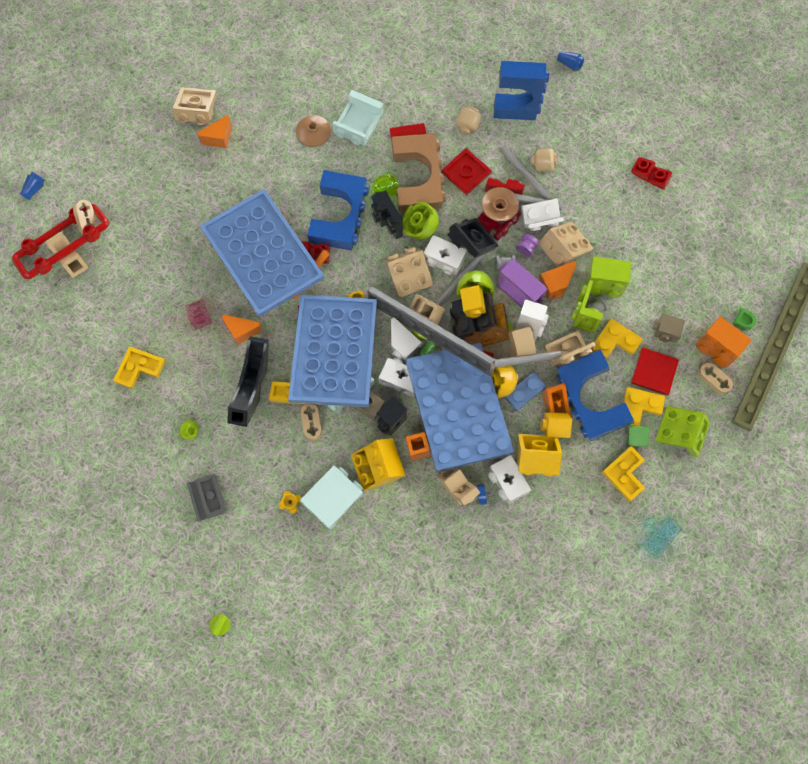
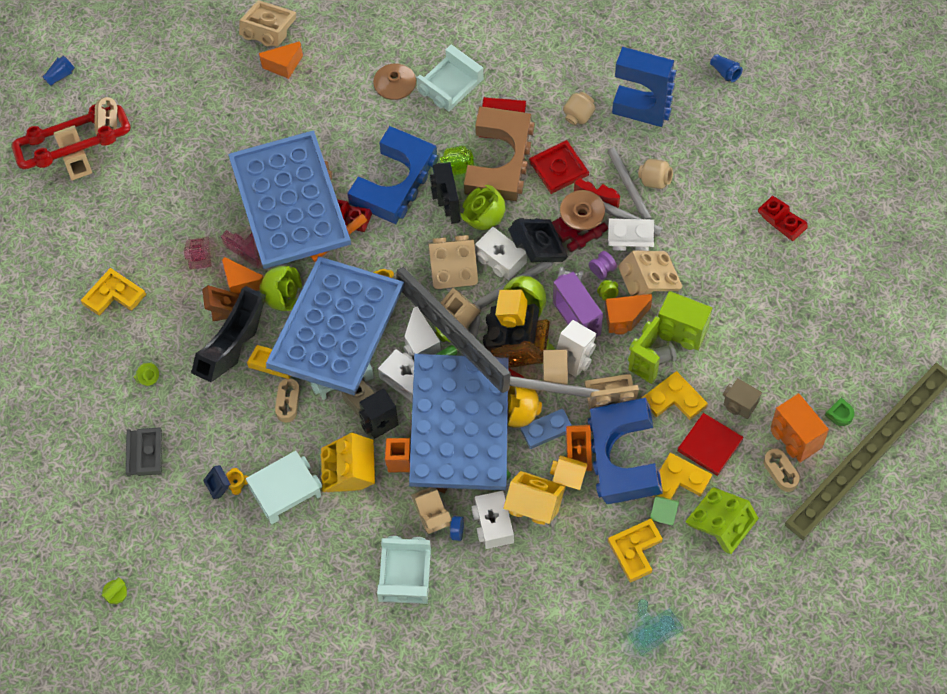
camera: 20 degrees right, 10 degrees down
none -> dark orange slope [202,285,239,321]
none -> dark blue tile [203,465,231,499]
none -> clear pink slope [221,230,261,269]
none -> lime cylinder [260,266,302,311]
none -> light aqua panel [377,536,431,604]
none -> lime plate [597,280,619,301]

